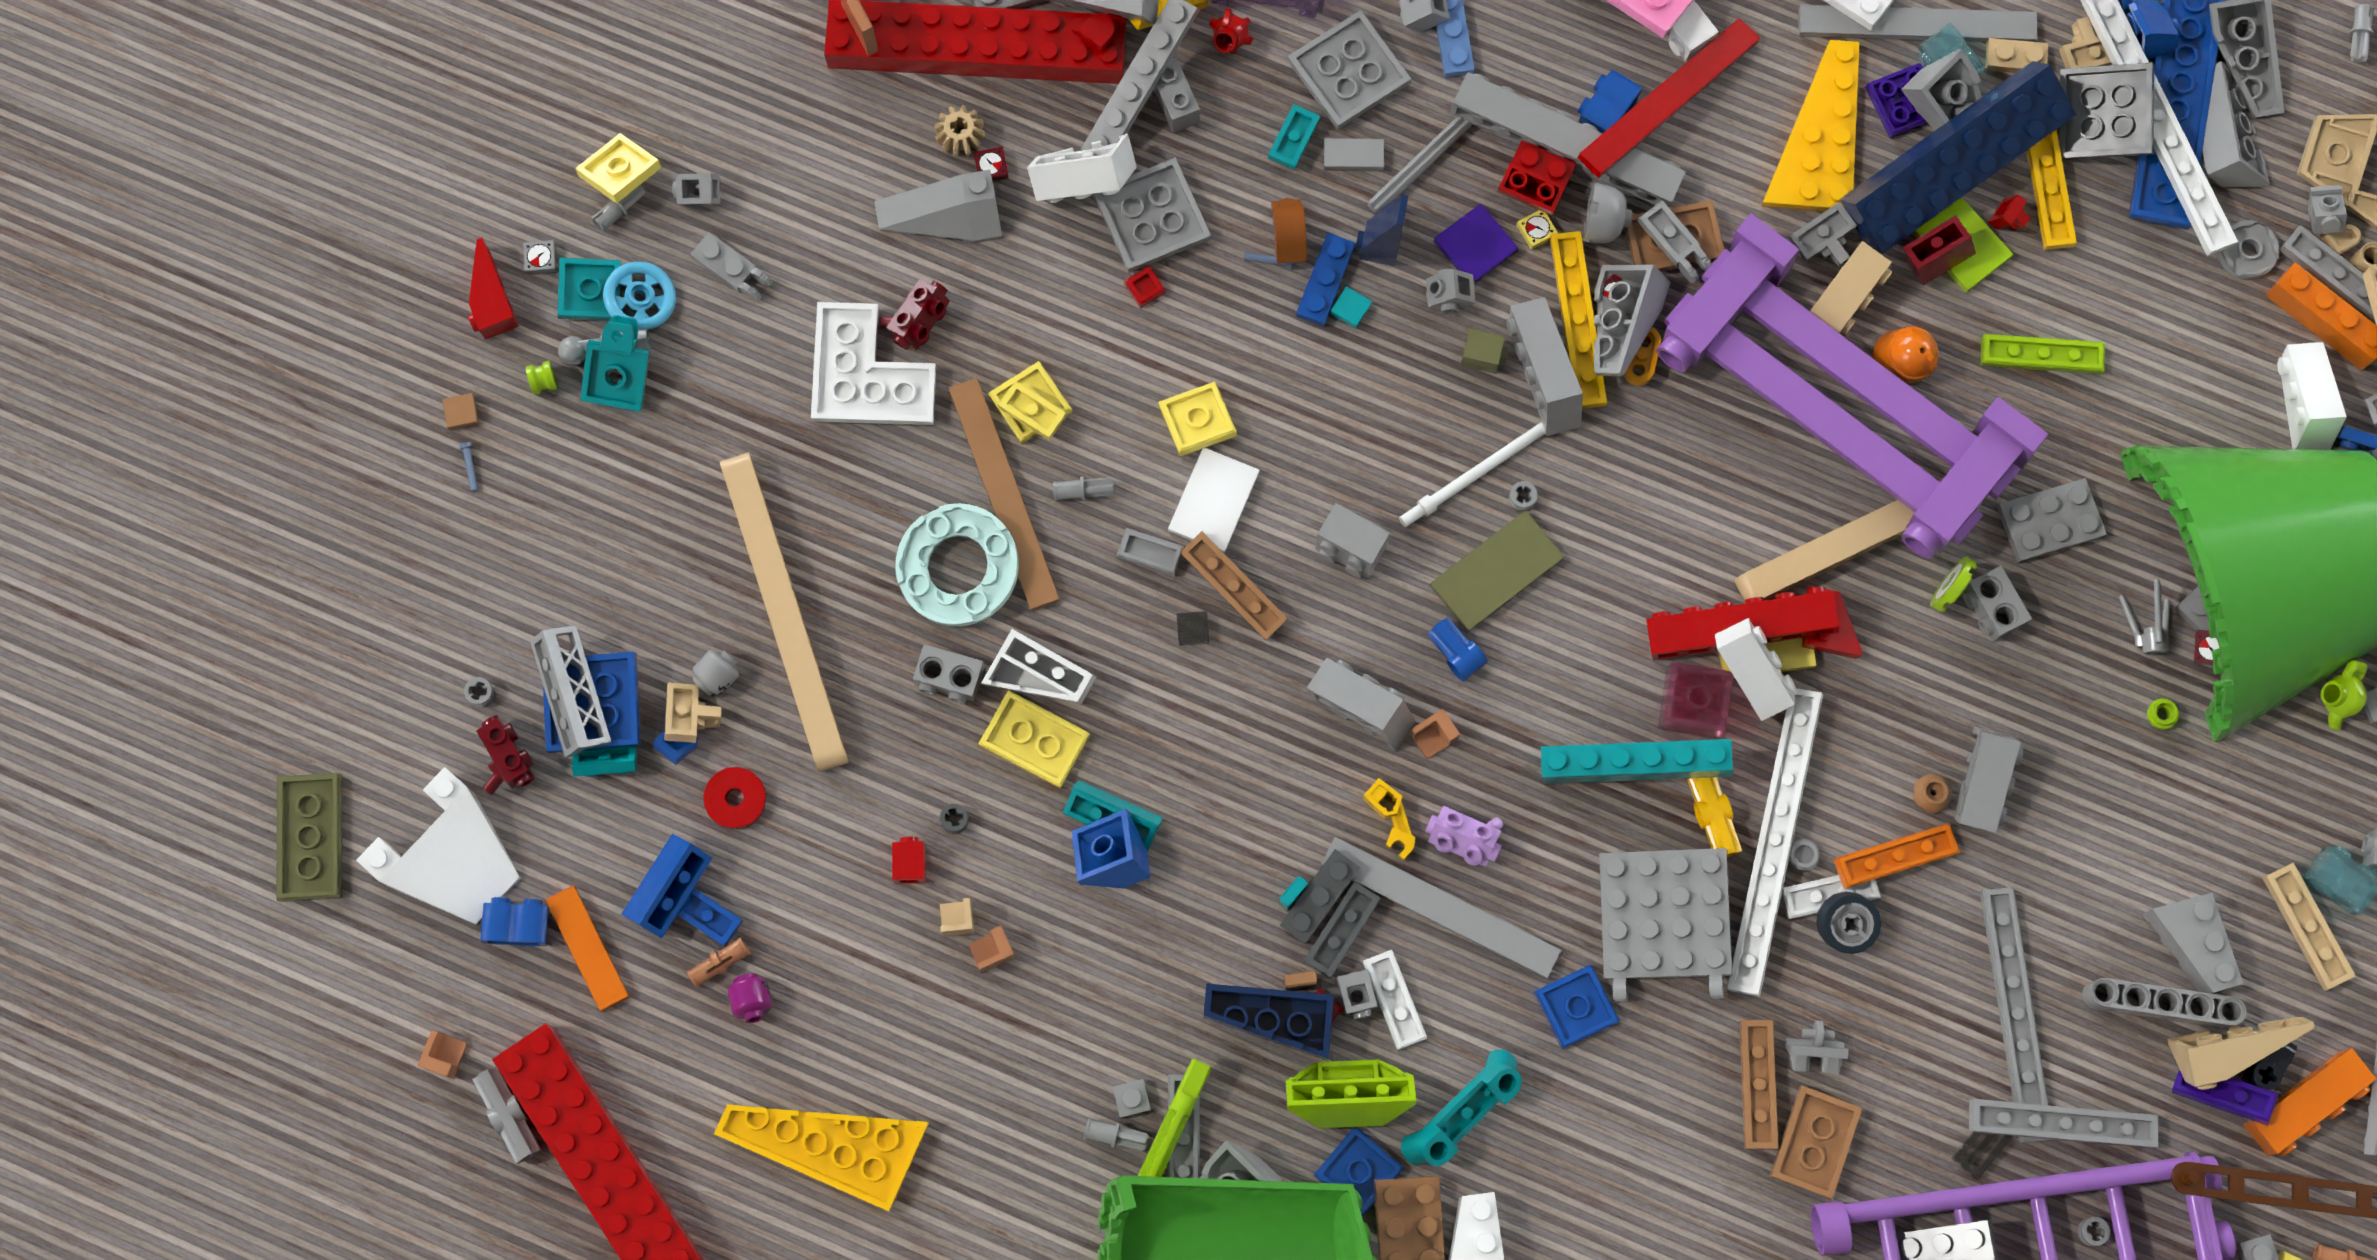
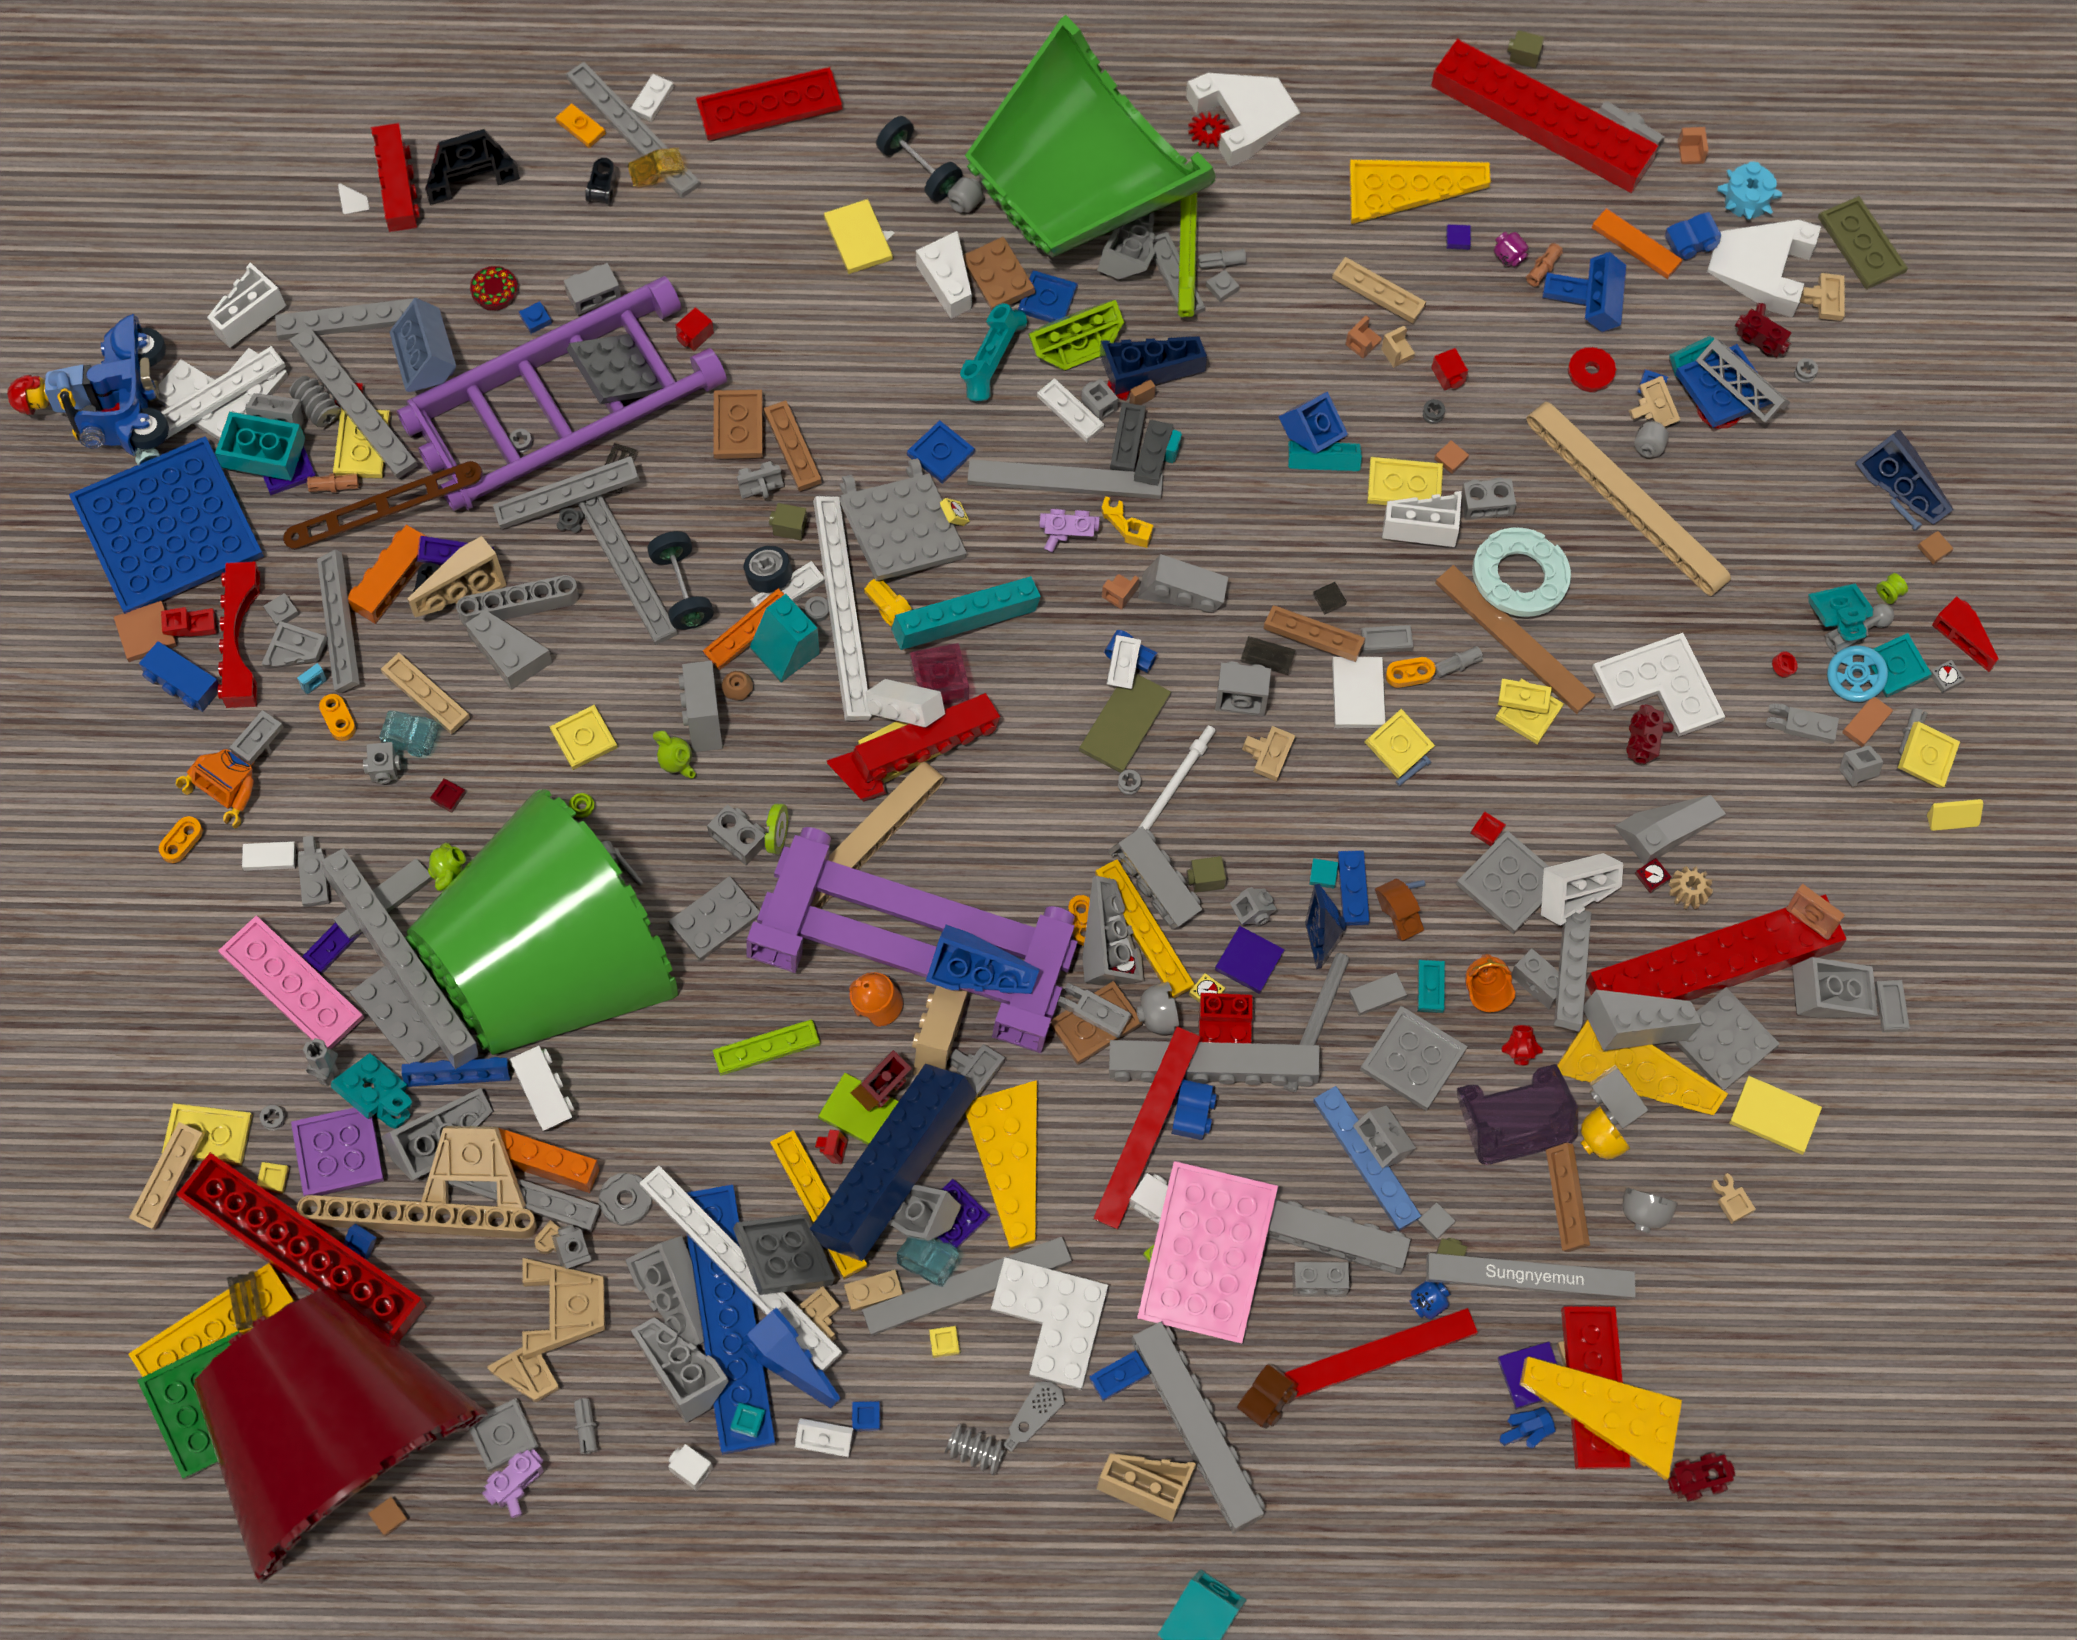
camera: 155 degrees right, 10 degrees down
none -> dark red tile [430,778,466,813]
none -> light yellow tile [550,705,618,770]
none -> dark grey plate [556,508,583,533]
none -> black axle [647,531,714,630]
none -> lime piece [653,731,696,778]
none -> teal slope [750,594,820,683]
none -> olive brick [769,503,807,541]
none -> blue wedge [926,925,1040,994]
none -> light yellow tile [940,498,969,526]
none -> white plate [1106,635,1141,689]
none -> clear smoke plate [1241,636,1296,675]
none -> tan hinge [1242,726,1295,781]
none -> tan plate [1332,257,1426,323]
none -> light orange plate [1385,657,1435,688]
none -> sand blue piece [1396,756,1431,786]
none -> nougat tile [1434,440,1469,474]
none -> dark purple tile [1446,224,1471,250]
none -> orange helmet [1465,954,1515,1012]
none -> medium azure brick [1718,161,1782,220]
none -> red tile [1772,651,1798,678]
none -> tan hinge [1800,273,1845,321]
none -> nougat tile [1842,697,1893,747]
none -> dark blue wedge [1855,429,1954,525]
none -> light yellow slope [1927,799,1983,831]

